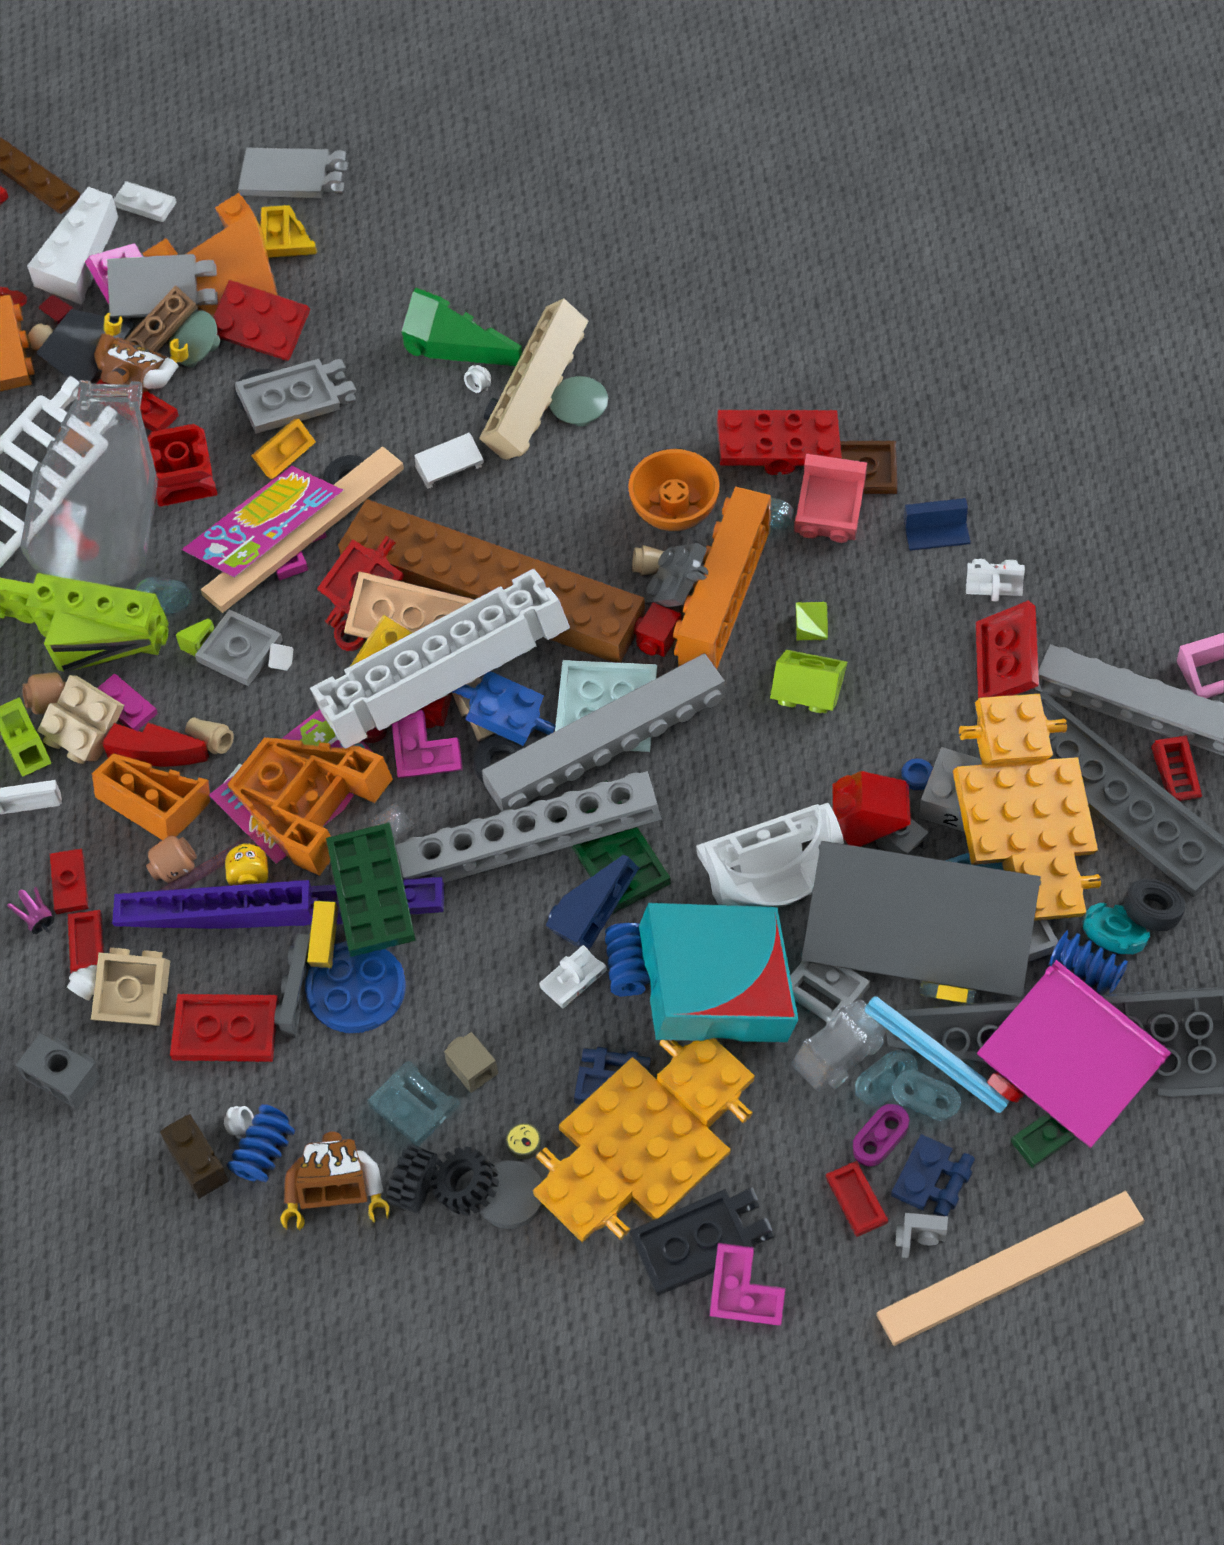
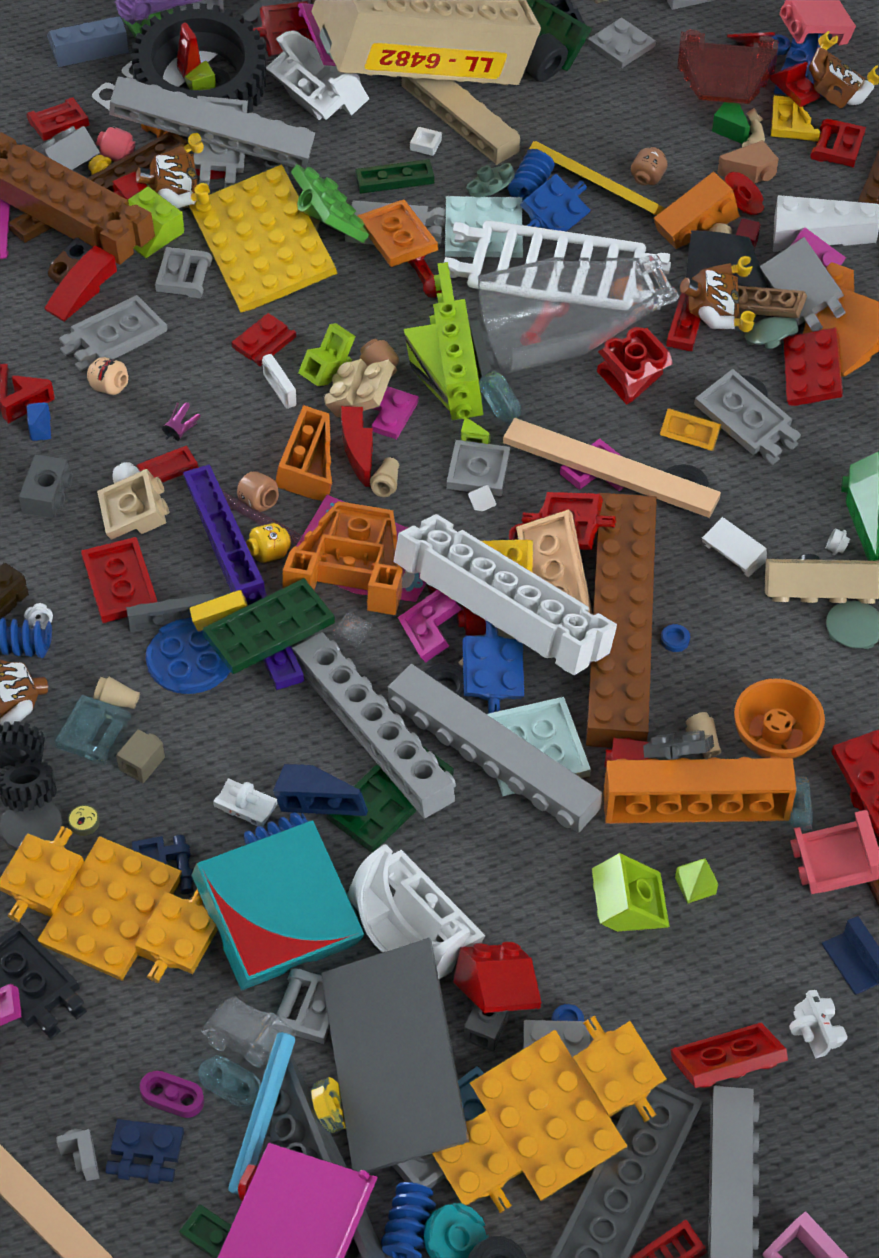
camera: 65 degrees right, 5 degrees down
red plate [50,848,89,914] -> none
sticker [182,466,344,578] -> none
red tile [825,1161,888,1237] -> none
clear light blue plate [892,1070,961,1121] -> none
none -> tan cone [93,676,140,709]
none -> blue tile [660,624,690,652]

